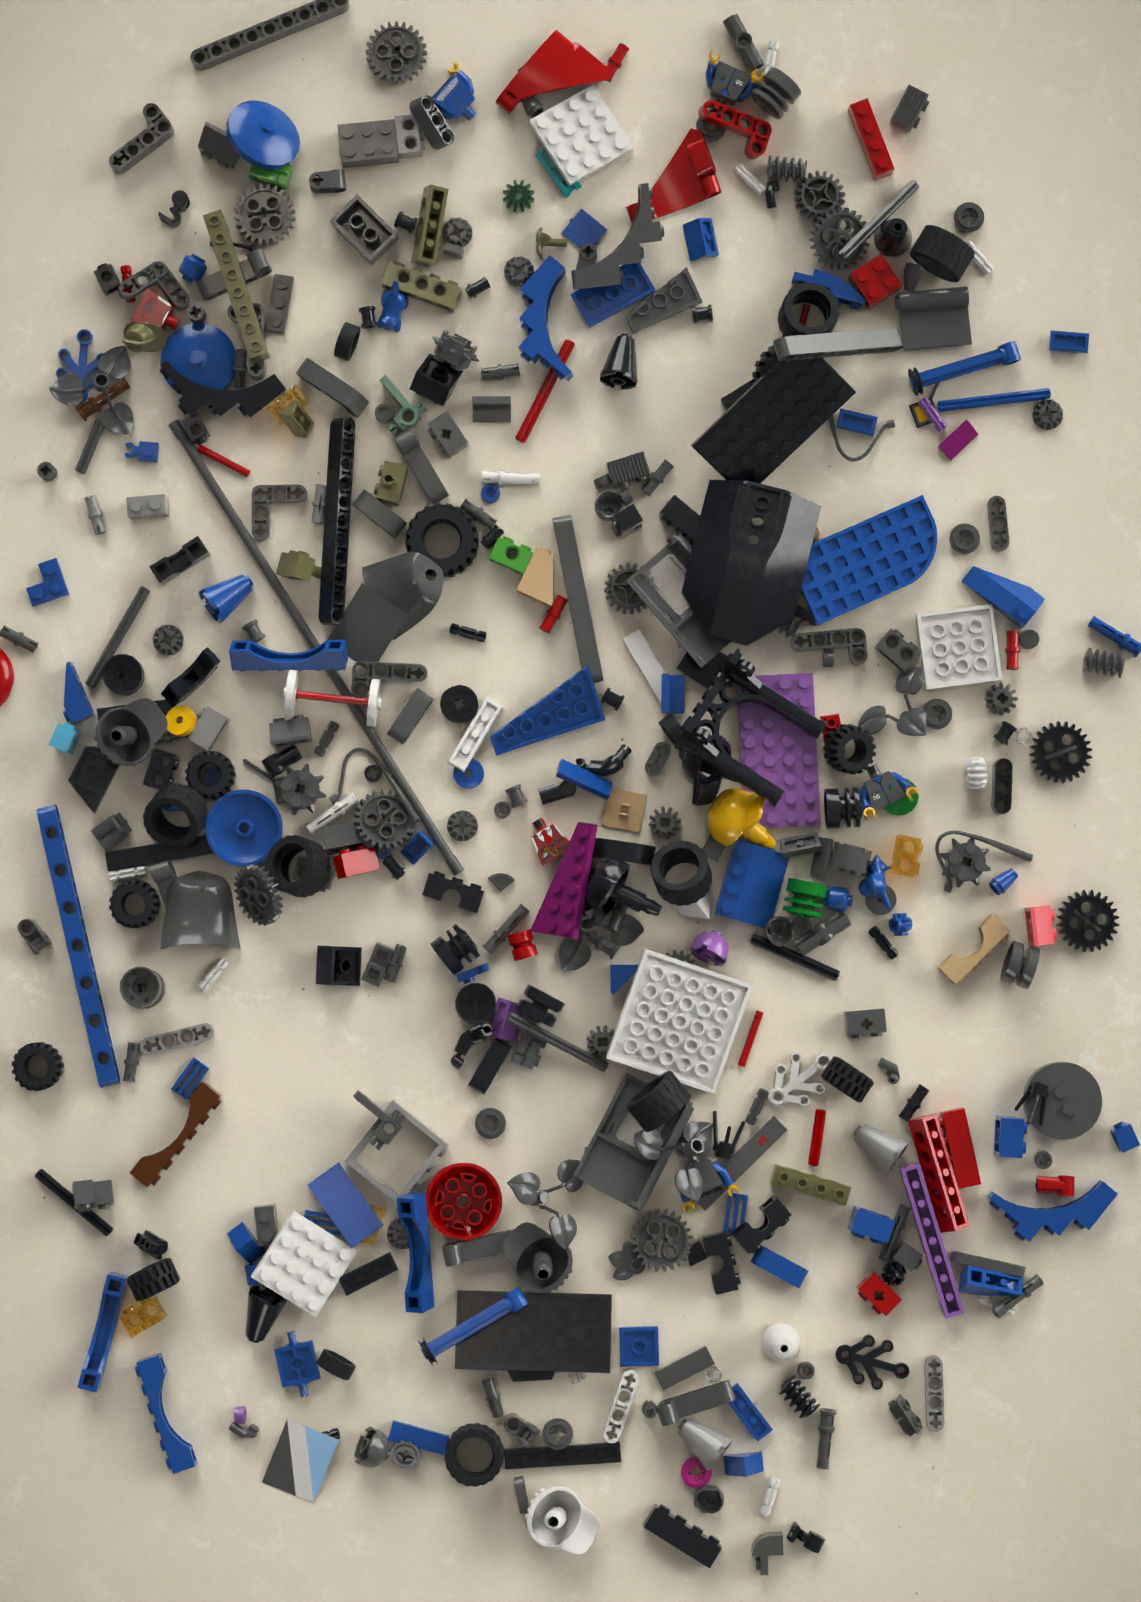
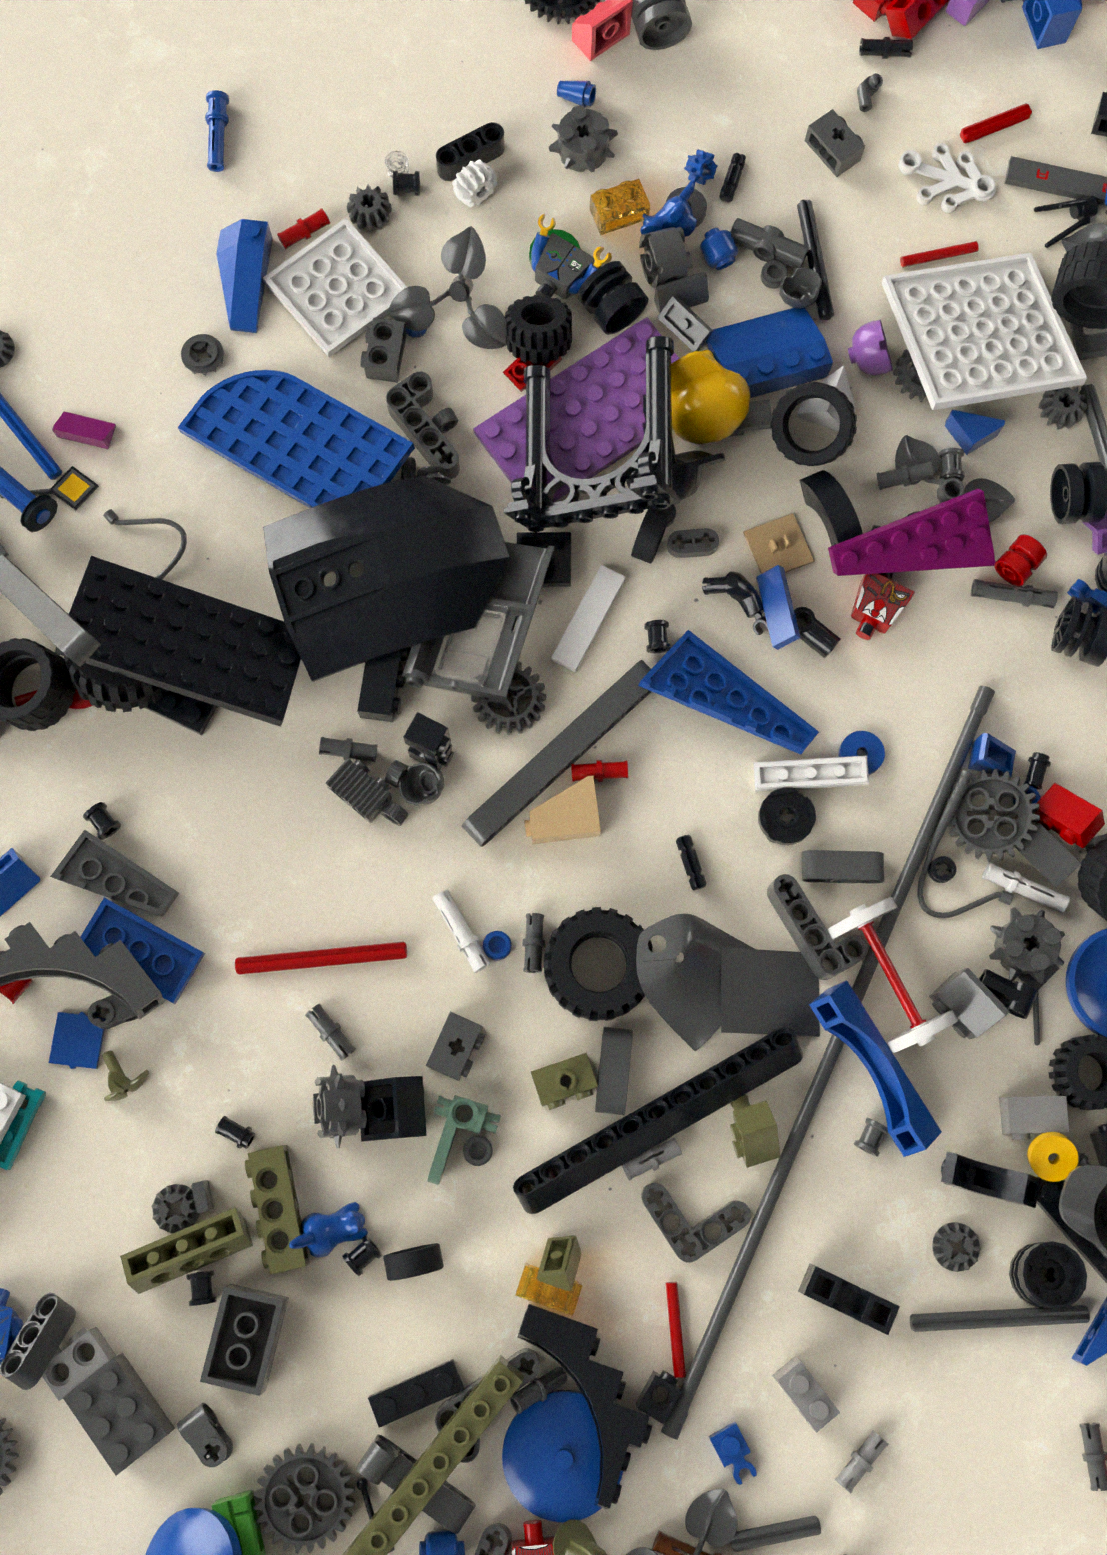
camera: 125 degrees left, 10 degrees down
blue plate [26,558,70,607] -> none
dark grey bush [187,303,206,323] -> none
blue cone [198,575,254,623] -> none
blue tile [203,767,221,786] -> none
dark grey beam [296,358,369,418] -> none
dark grey axle [314,721,339,757] -> none
dark grey beam [394,429,449,505] -> none
black arch [422,871,485,913] -> none
dark grey gear [447,810,478,841] -> none
dark grey panel [472,396,511,422] -> none
black pin [481,525,504,549] -> none
dark grey tile [488,873,515,892] -> none
bright green brick [489,536,533,575] -> none
dark grey axle [494,801,511,819] -> none
clear green gear [503,180,534,213] -> none
dark grey gear [504,256,534,287] -> none
dark grey bush [505,784,528,808] -> none
blue arch [518,255,573,382] -> none
black piece [585,859,662,927] -> none
black cone [600,334,638,390] -> none
dark grey gear [648,806,681,839] -> none
blue panel [661,674,684,713] -> none
dark grey axle [745,1088,769,1125] -> none
olive brick [770,1164,851,1206] -> none
green wheel [782,878,828,919] -> none
black tyre [821,1056,874,1102] -> none
blue plate [836,409,878,437] -> none
light grey cone [853,1124,908,1174] -> none
medium lavender axle [918,397,947,432] -> none
dark grey gear [923,699,952,729] -> none
dark grey piece [935,831,1033,893] -> none
tan arch [937,914,1011,984] -> none
dark grey beam [987,496,1009,552] -> none
dark grey tile [1019,630,1039,649] -> none
black gear [1029,721,1092,783] -> none
dark grey piece [1082,648,1125,678] -> none

